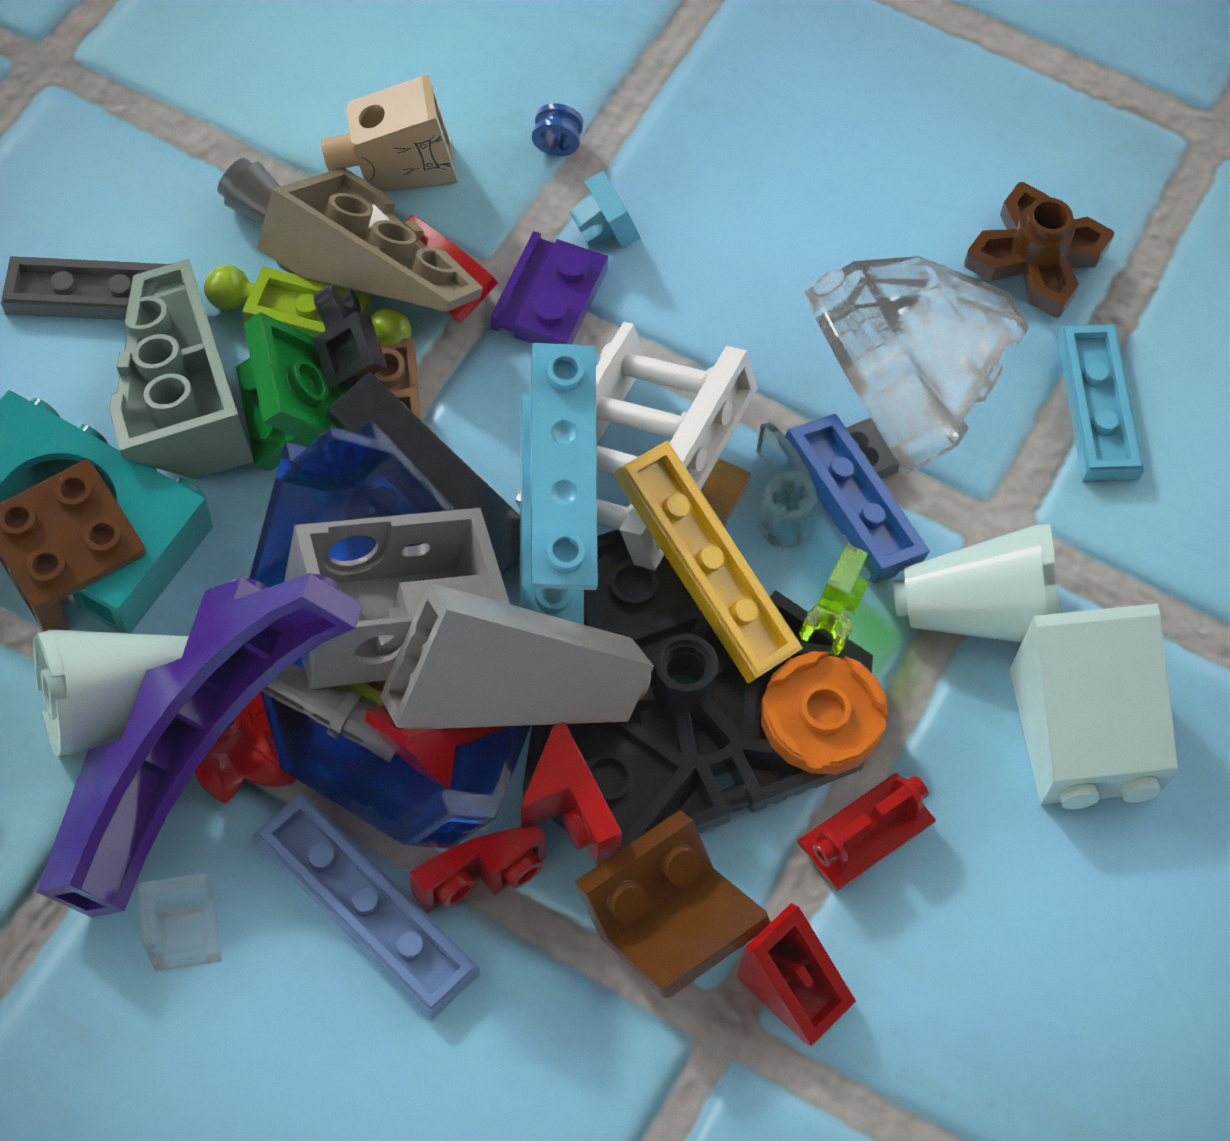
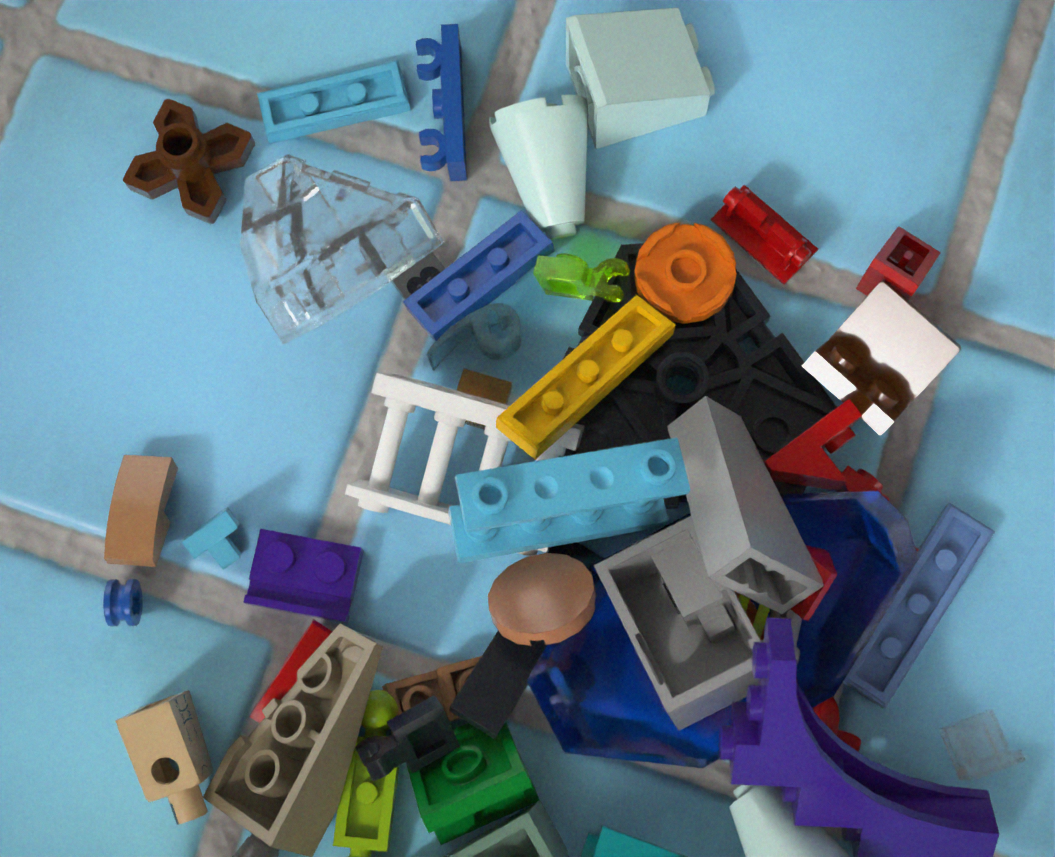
camera: 90 degrees left, 15 degrees up
none -> medium nougat slope [104,455,178,567]
none -> blue plate [416,24,467,181]
none -> nougat tile [488,553,597,646]

